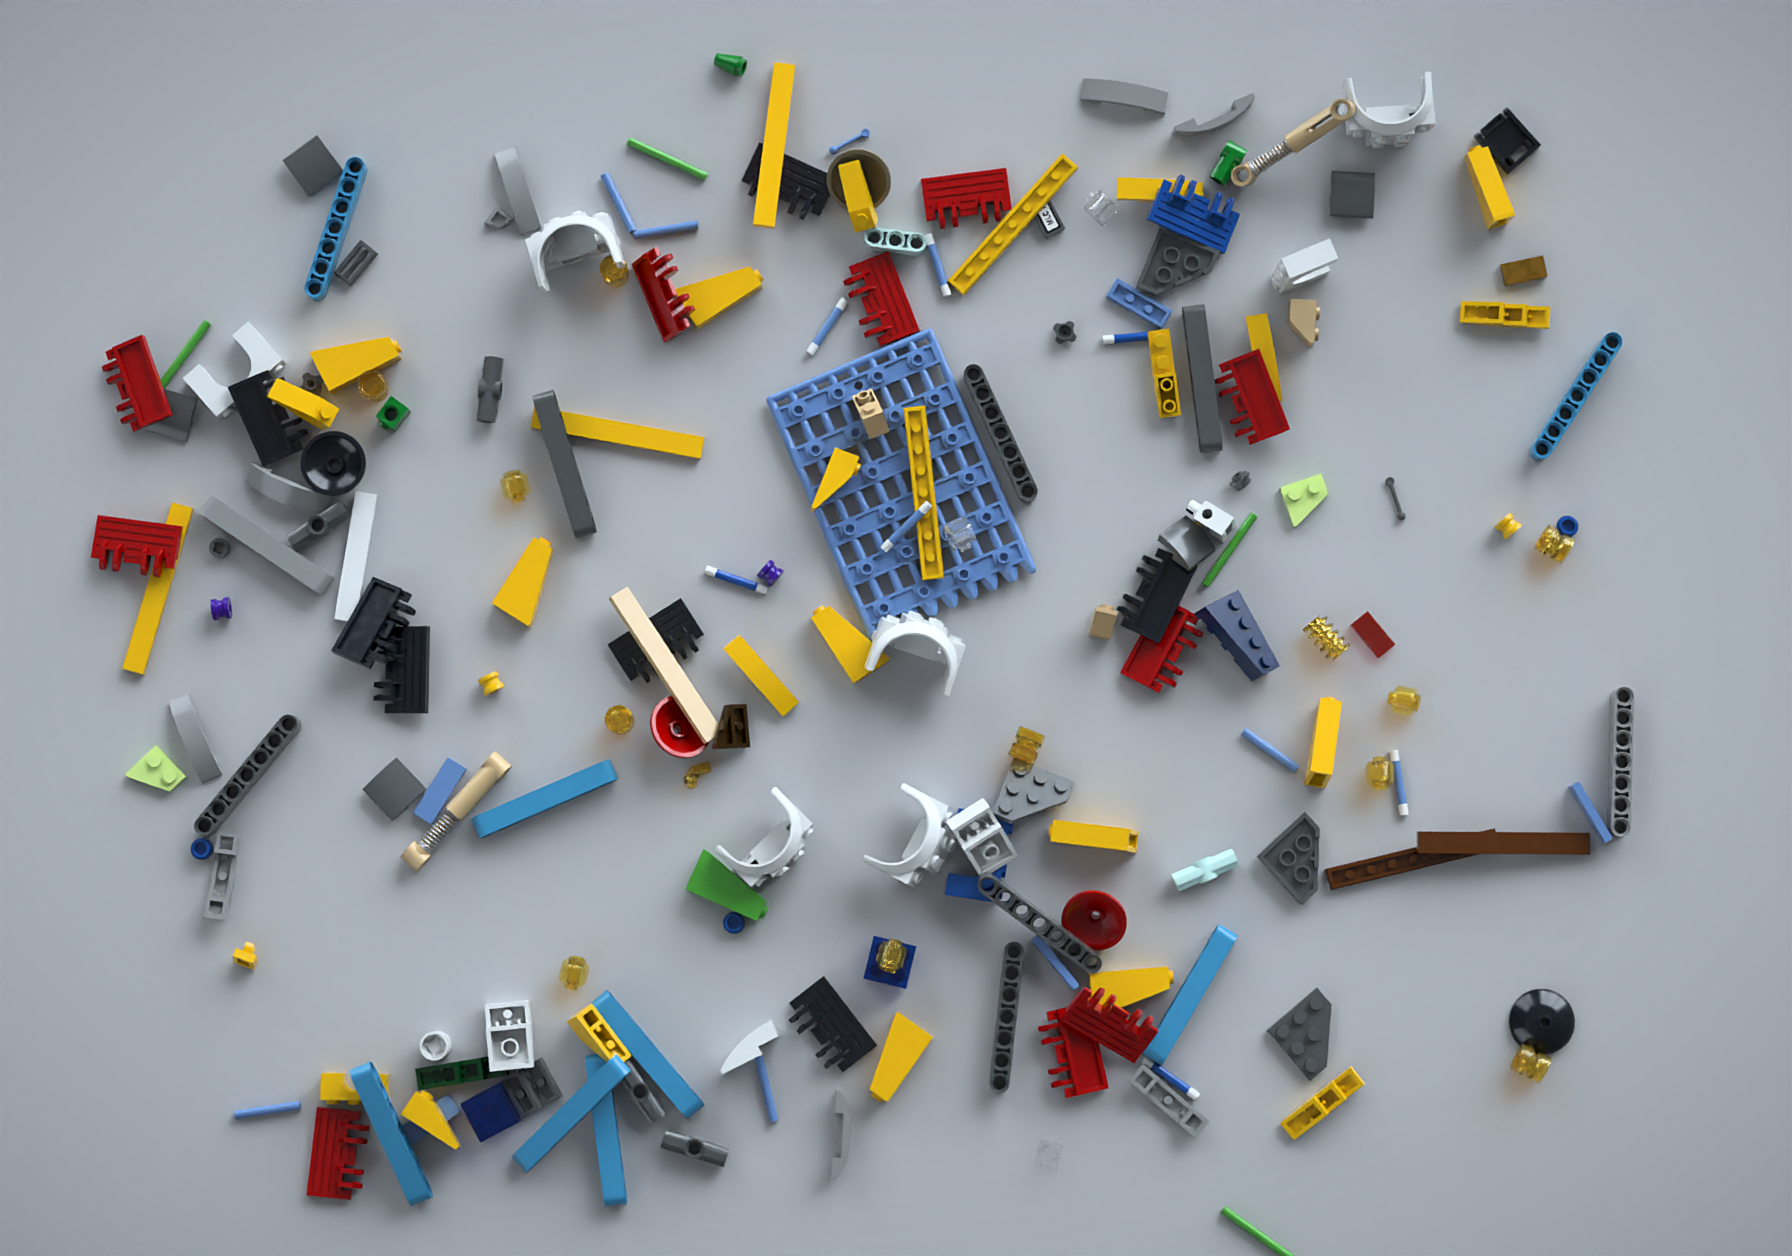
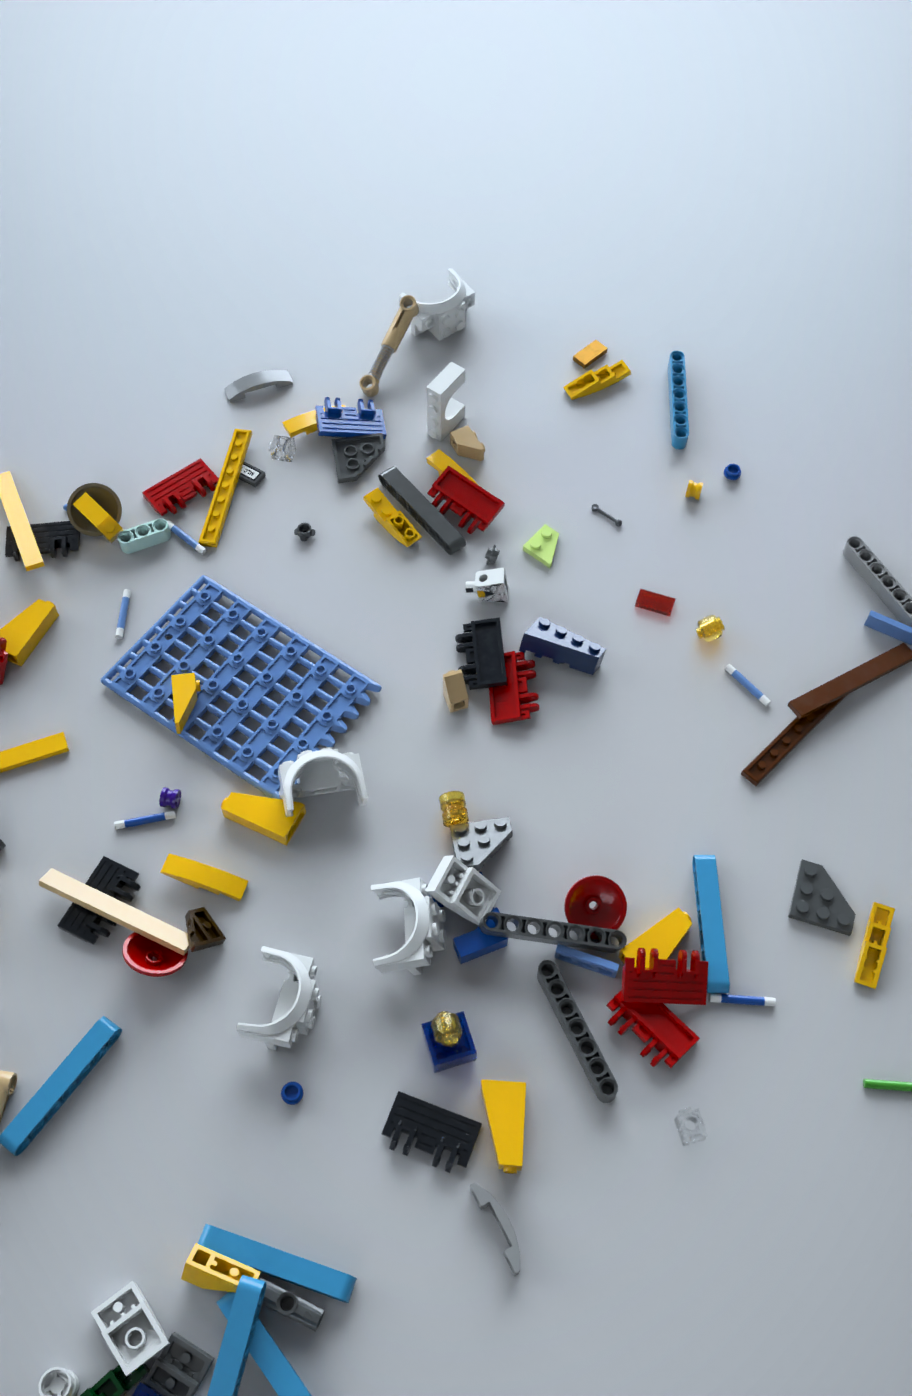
camera: 30 degrees left, 25 degrees down
clear yellow head [559,956,589,990] -> none
clear yellow wheel [604,705,635,735] -> none
dark grey piece [660,1129,729,1167] -> none
clear yellow arm [684,762,712,789] -> none
bright green slope [686,849,769,921] -> none
white slope [720,1020,779,1074] -> none
medium blue bar [755,1056,778,1122] -> none
red hinge [843,251,920,346] -> none
tan slope [852,388,890,439] -> none
medium blue bar [880,501,932,552] -> none
yellow tile [903,405,944,581] -> none
clear brick [942,516,977,552] -> none
dark grey beam [963,364,1038,503] -> none
yellow slope [1048,820,1139,853] -> none
blue bar [1103,332,1148,344] -> none
medium blue tile [1106,278,1172,329] -> none
light grey slope [1128,1064,1210,1138] -> none
dark grey slope [1157,515,1216,571] -> none
light aqua piece [1171,849,1239,891] -> none
light grey slope [1173,93,1255,136] -> none
bright green bar [1201,512,1257,588] -> none
green piece [1210,140,1248,186] -> none
medium blue bar [1241,728,1299,772] -> none
dark grey plate [1256,812,1320,905] -> none
clear yellow piece [1302,615,1350,661] -> none
yellow slope [1304,697,1342,789] -> none
dark grey slope [1330,171,1375,219] -> none
clear yellow head [1365,756,1394,790] -> none
yellow slope [1464,145,1515,230] -> none
black container [1474,108,1541,175] -> none
clear yellow wheel [1534,524,1575,564] -> none

